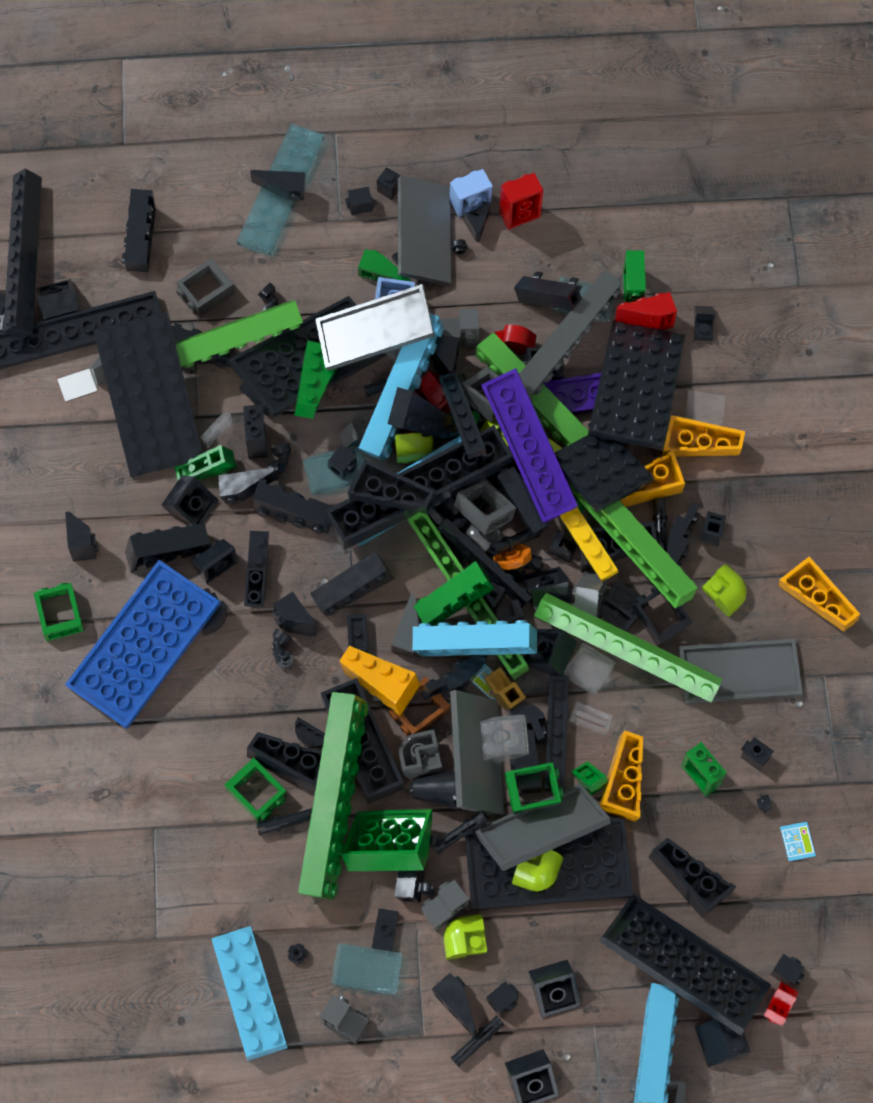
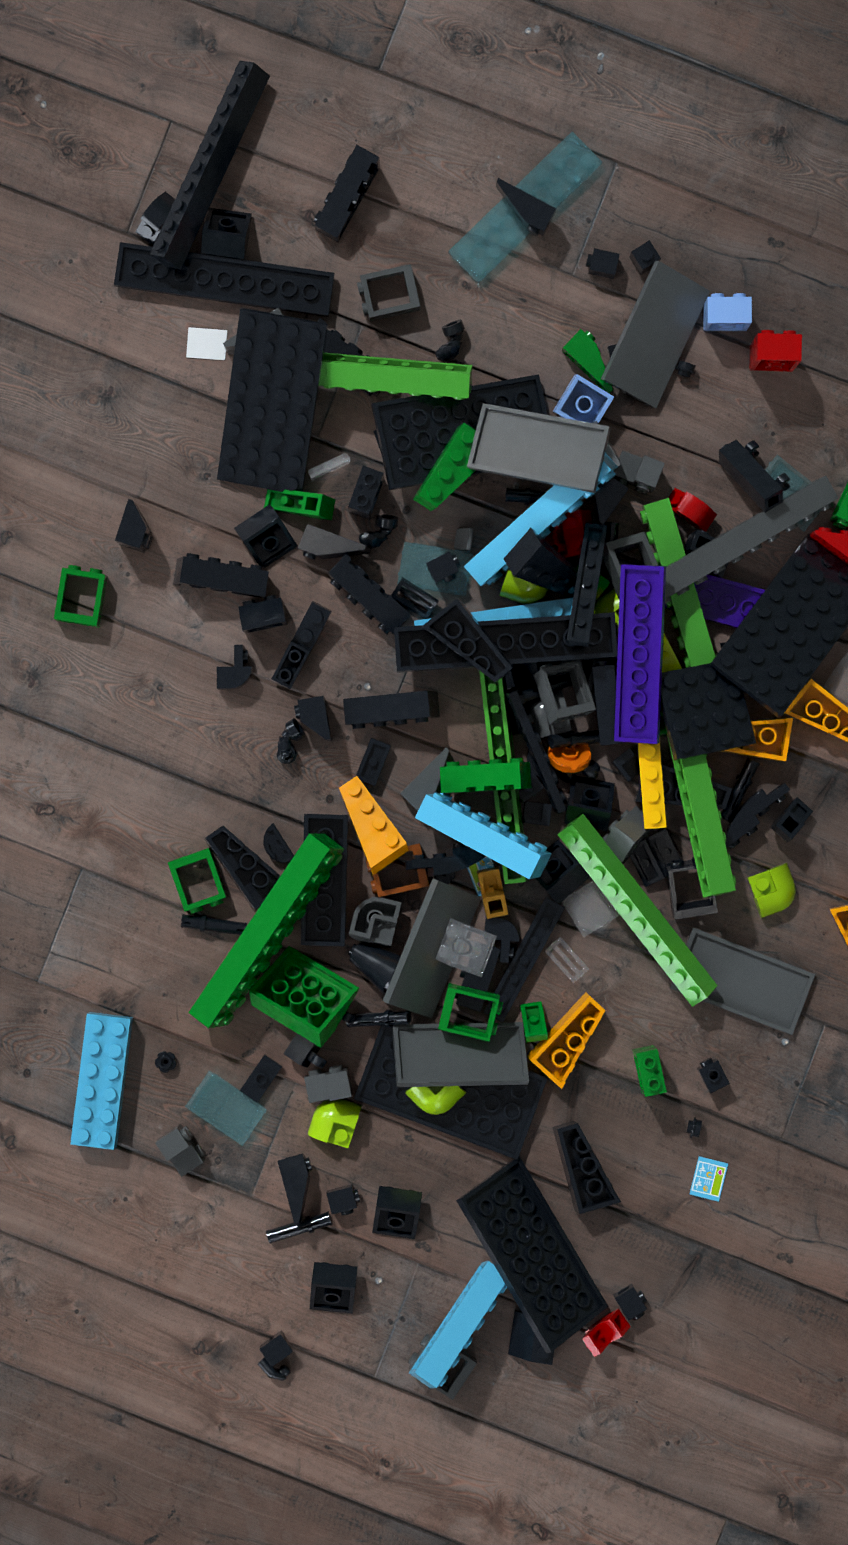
camera: 25 degrees right, 20 degrees up
blue plate [65,560,221,729] -> none
black slope [464,201,491,242] -> none
none -> black tile [391,577,439,619]

